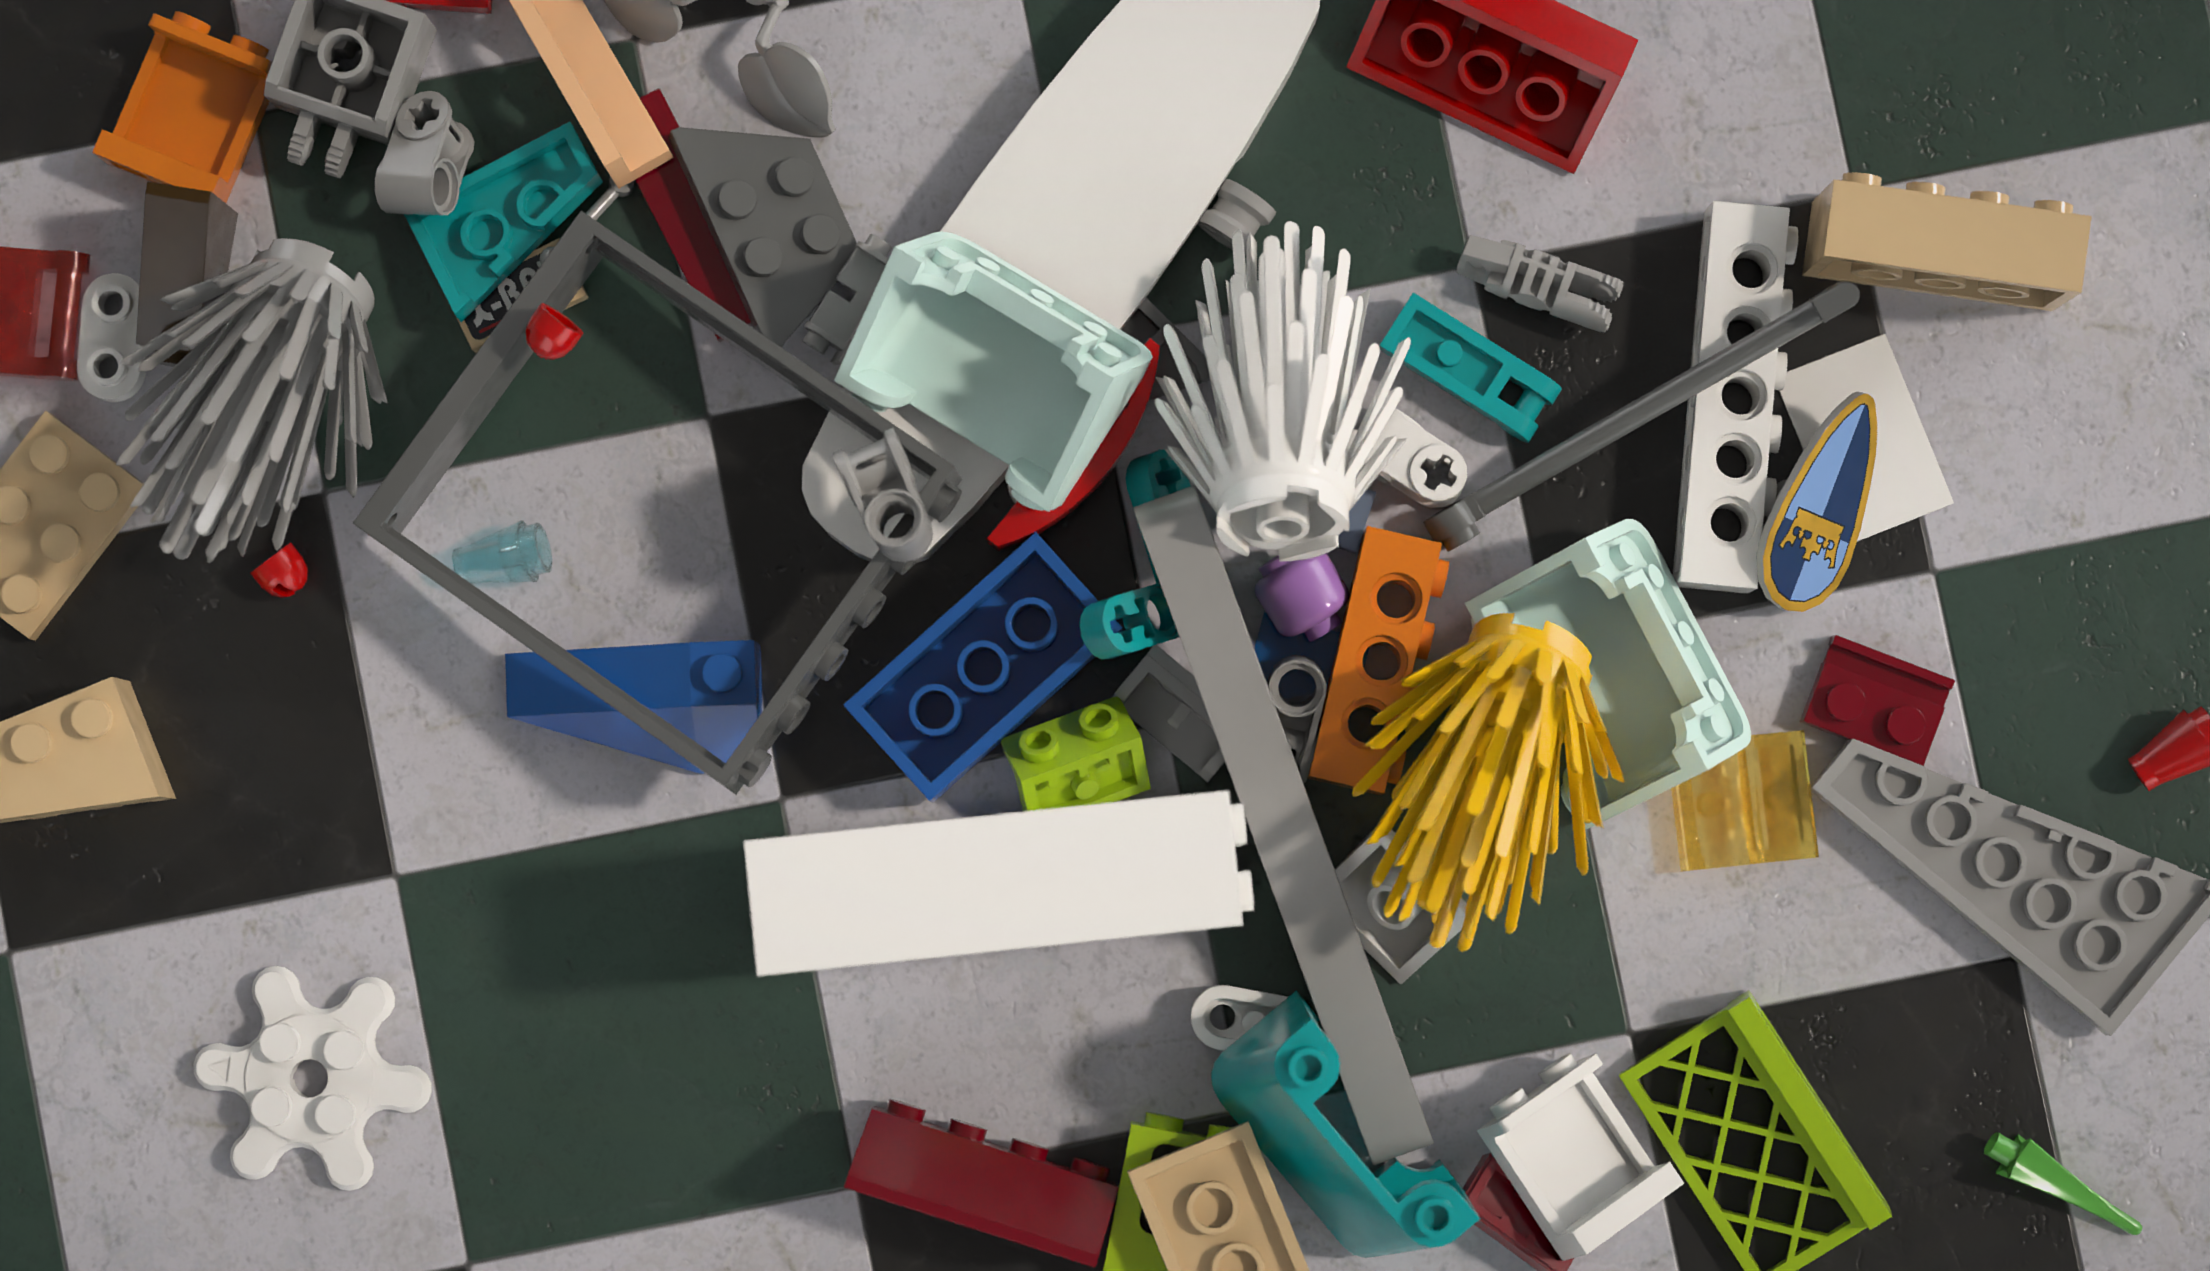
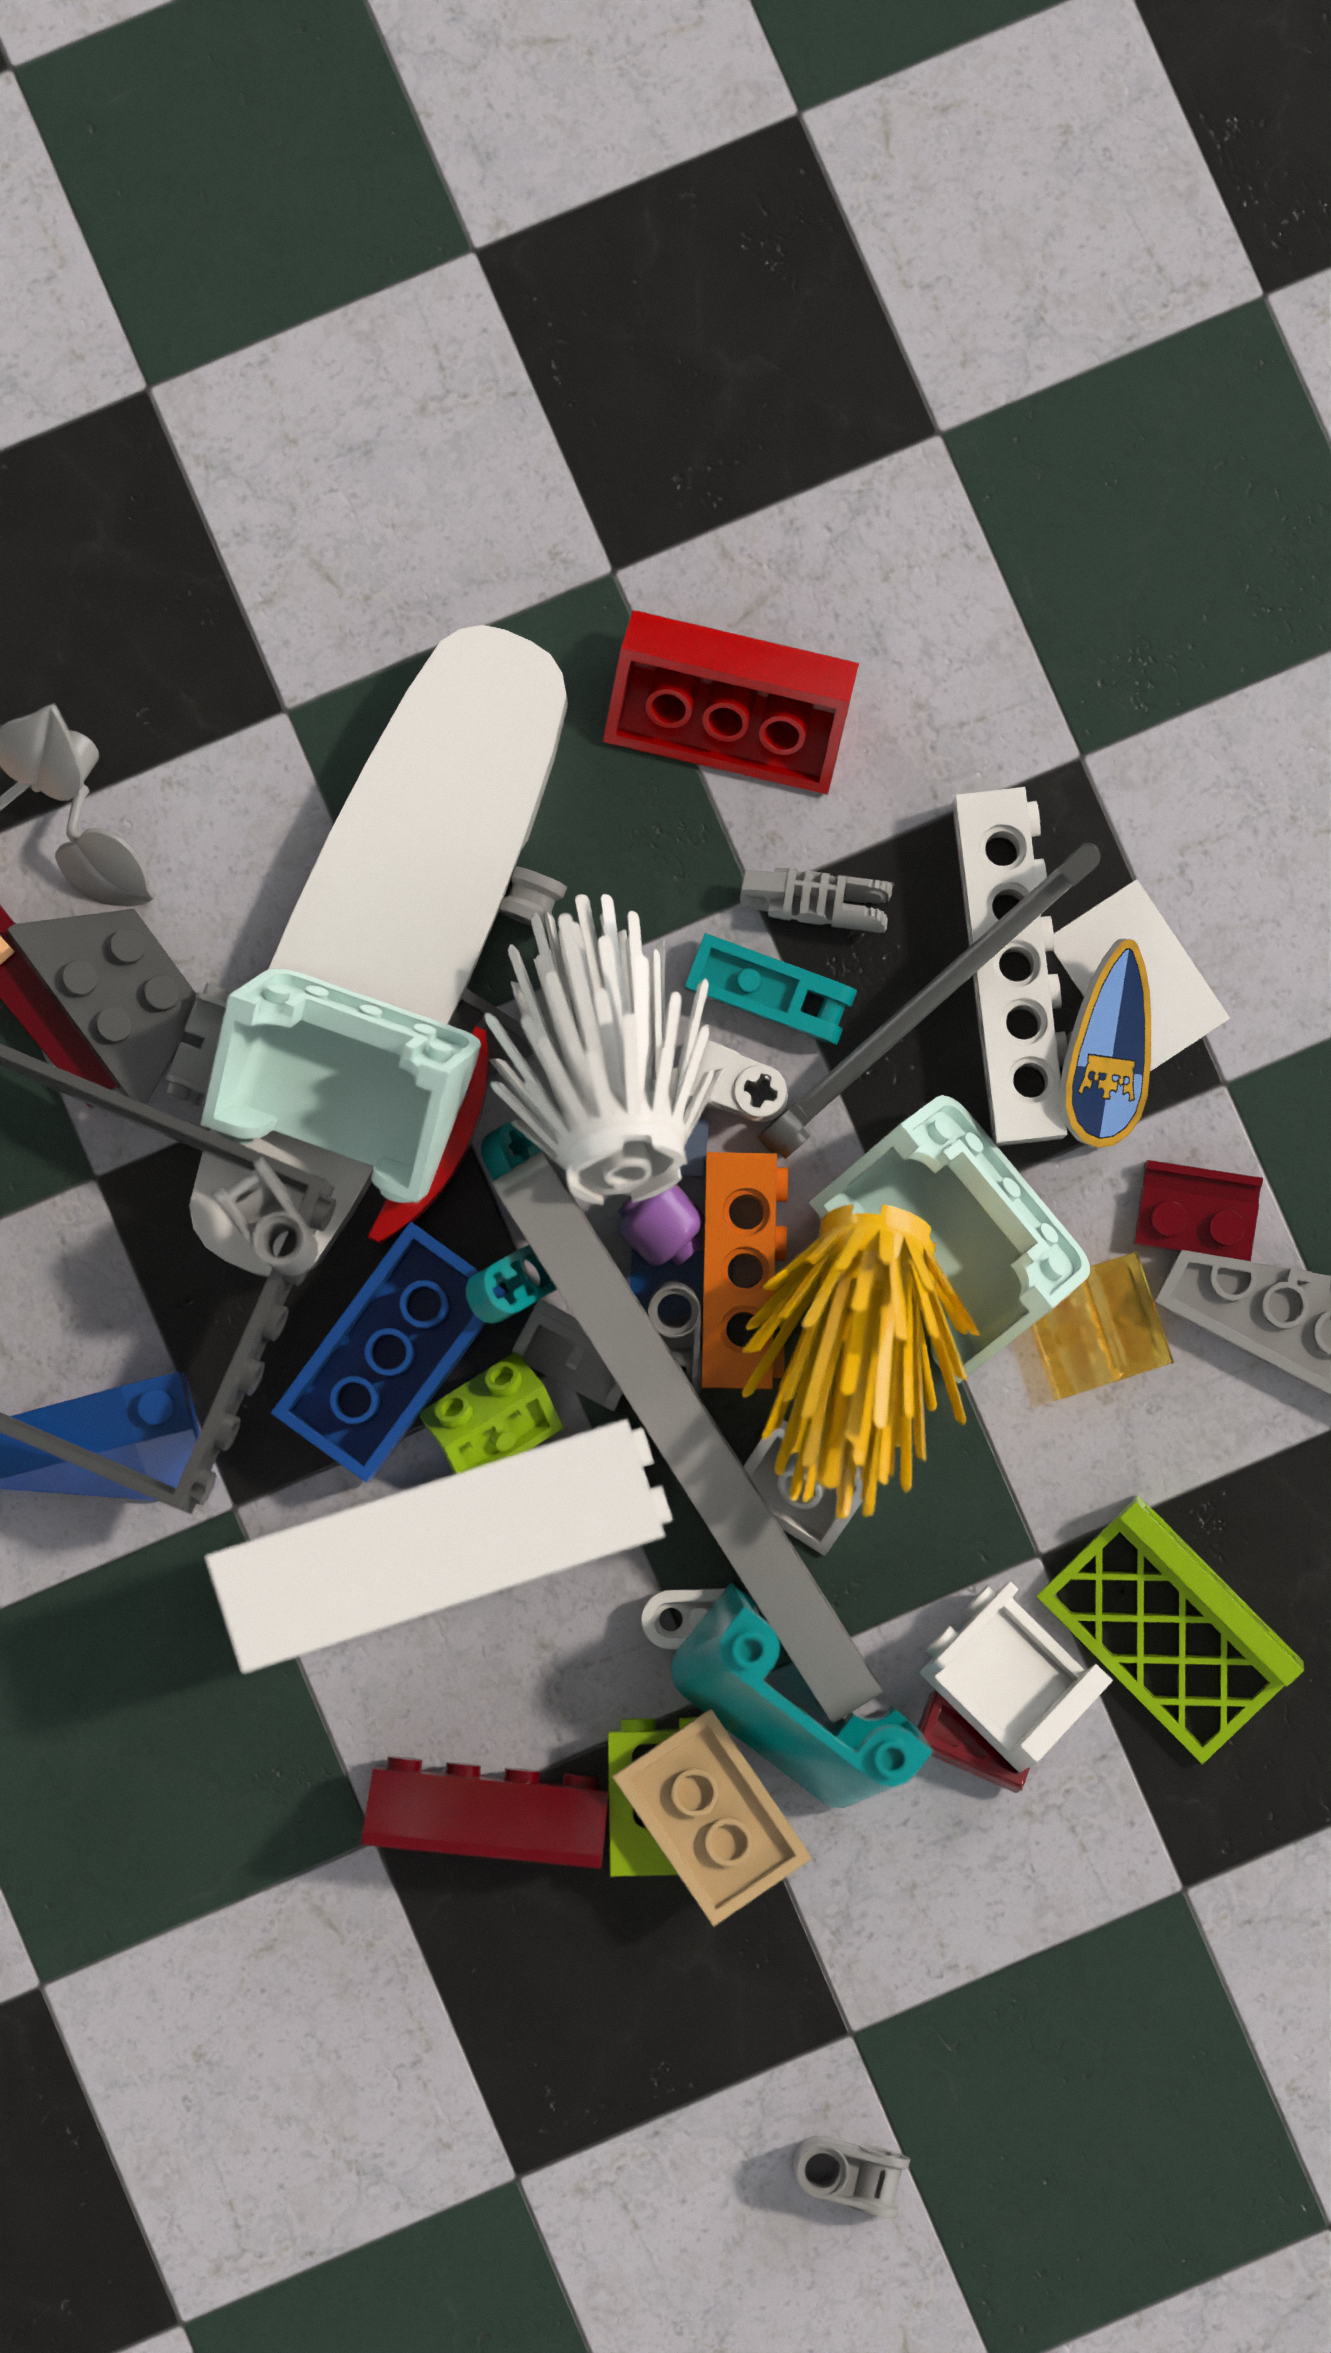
camera: 10 degrees left, 0 degrees up
tan brick [1802,172,2092,311] -> none

